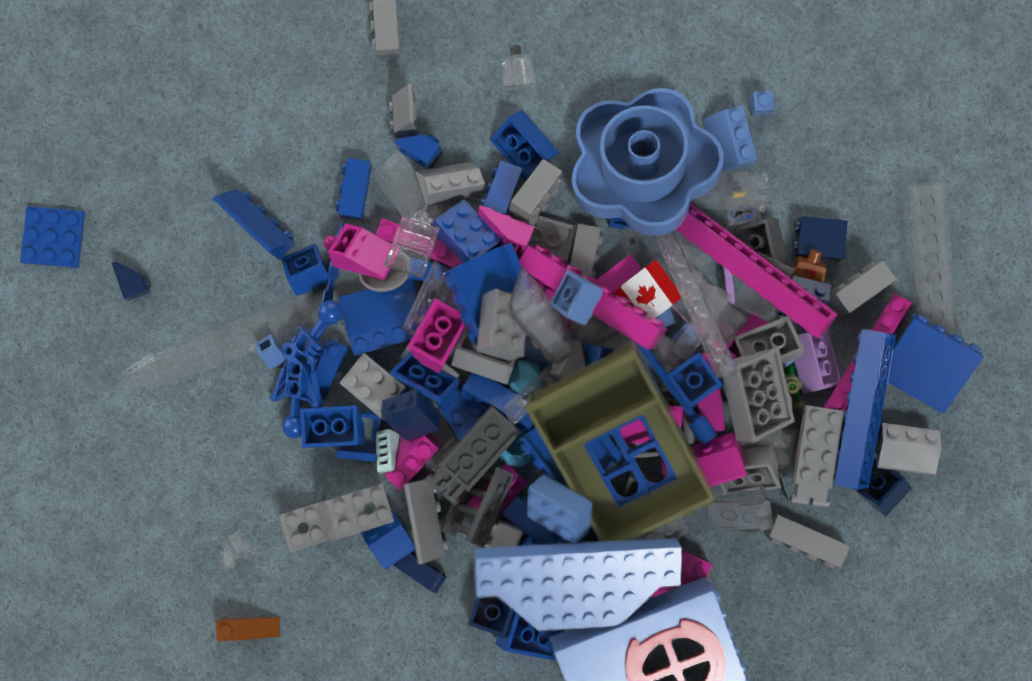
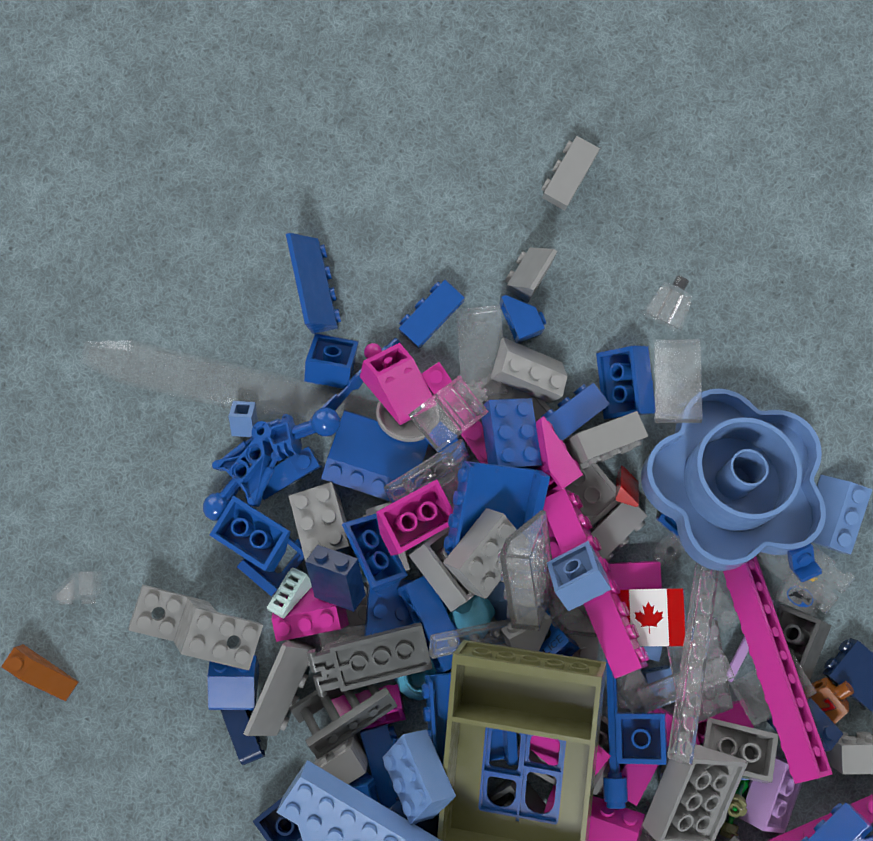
camera: 40 degrees right, 0 degrees up
blue plate [20,206,85,268] -> none
dark blue slope [112,262,151,300] -> none
none -> red slope [615,465,639,507]
none -> clear tile [654,339,702,423]
none -> blue bracket [787,543,822,582]

